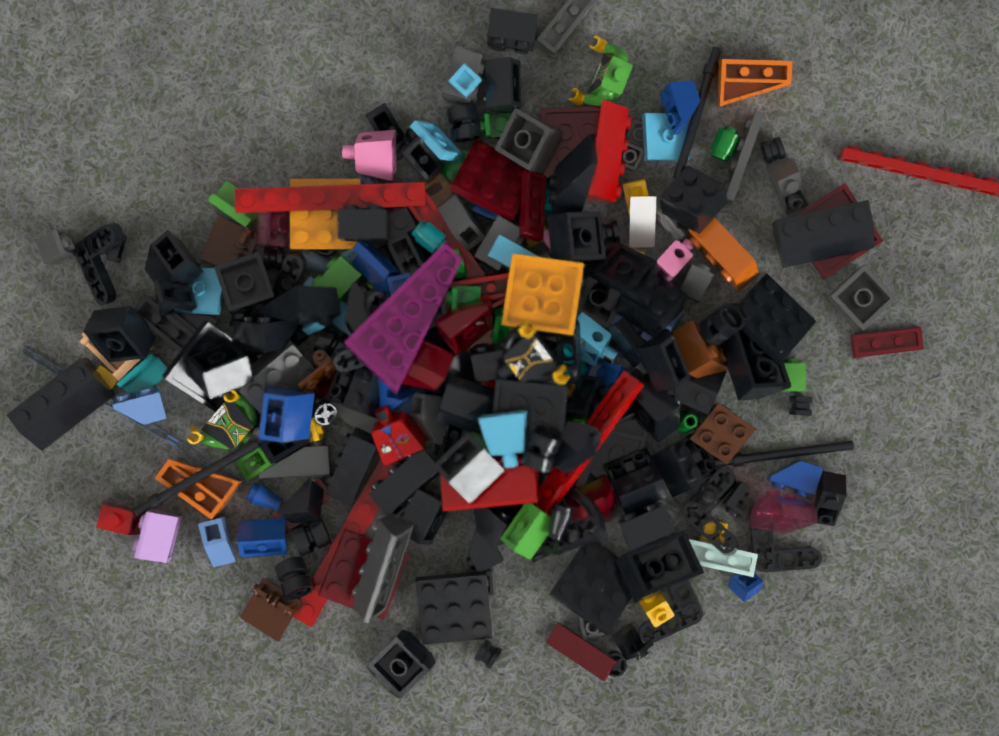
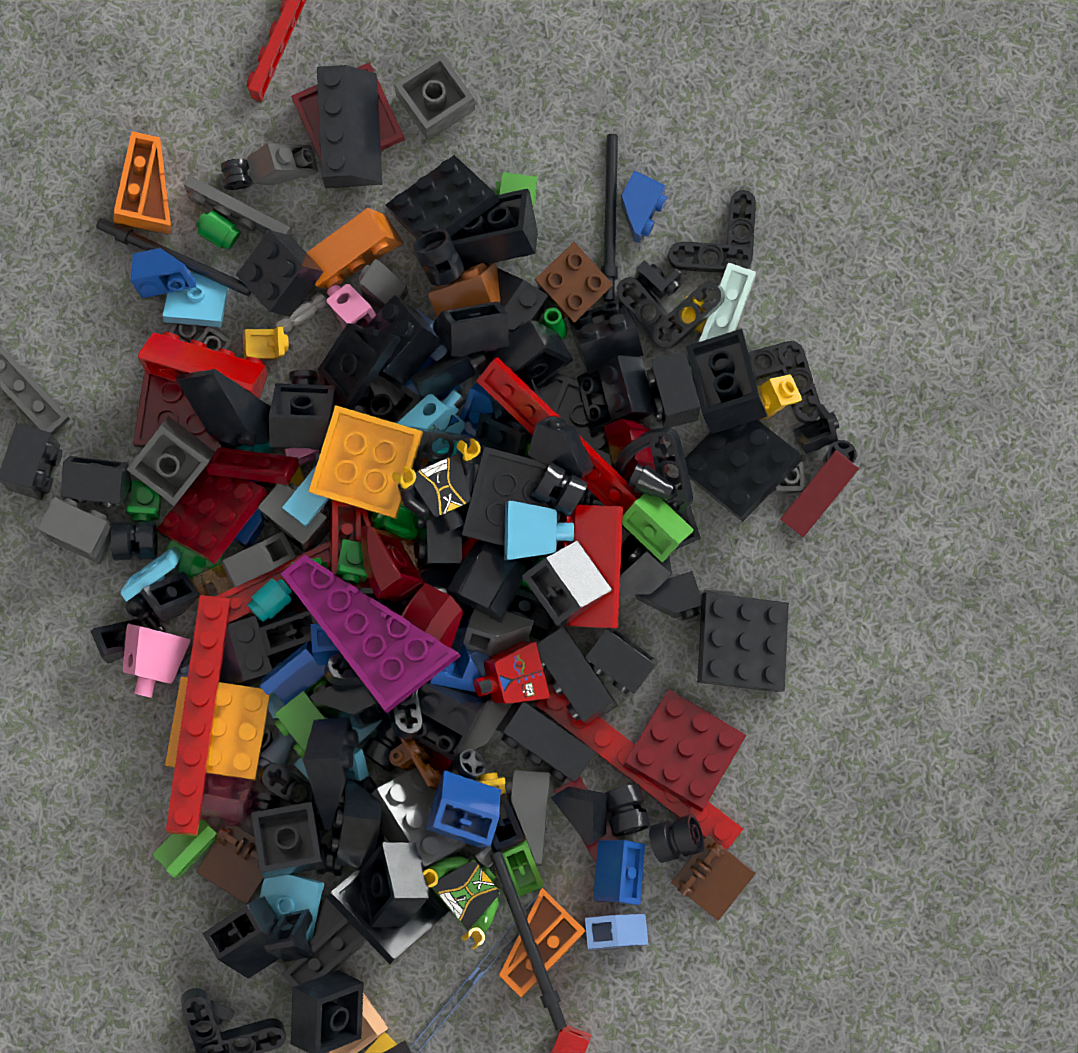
camera: 80 degrees left, 10 degrees down
medium blue slope [113,386,167,425] -> none
teal panel [117,353,168,395] -> none
lavender slope [133,509,182,563] -> none
blue cone [246,482,283,511] -> none
black brick [337,205,389,242] -> none
dark grey slope [352,514,414,623] -> none
black slope [367,629,436,699] -> none
medium azure plate [448,63,482,98] -> none
black wheel [474,639,502,669] -> none
bright green torso [568,36,633,107] -> none
white sticker [629,196,656,248] -> none
blue slope [728,573,763,602] -> none
clear pink brick [750,490,818,534] -> none
black wheel [789,396,813,416] -> none
black slope [811,471,846,526] -> none
dark red tile [850,326,924,358] -> none

